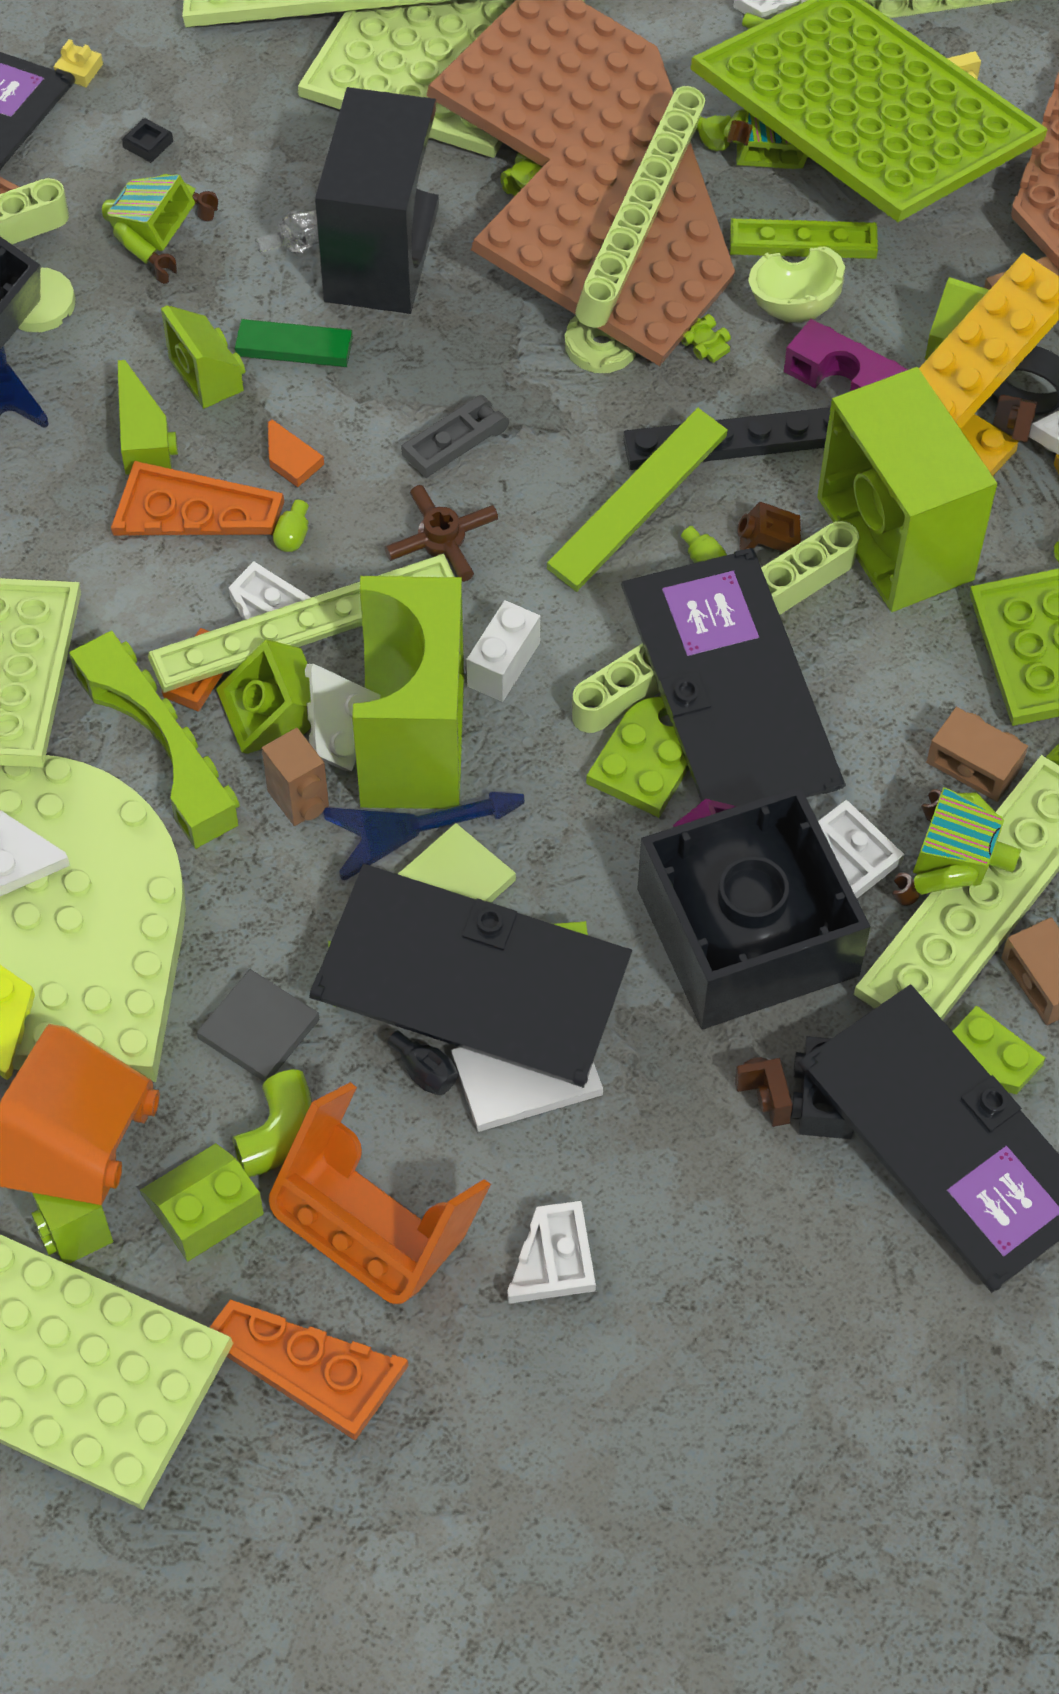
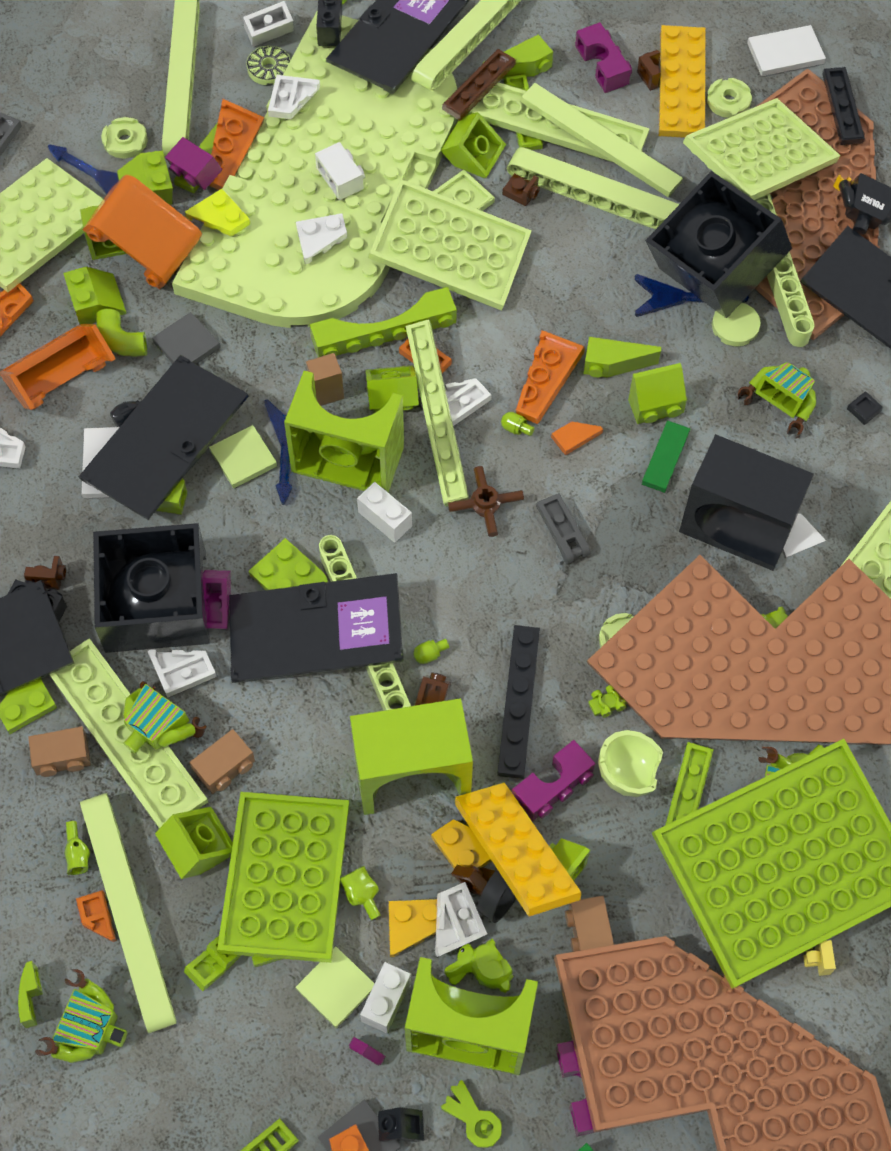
camera: 105 degrees right, 5 degrees up
white wing [305,664,381,771] -> none
lime tile [547,408,728,592] -> none
yellowish green beam [575,86,705,328] -> none

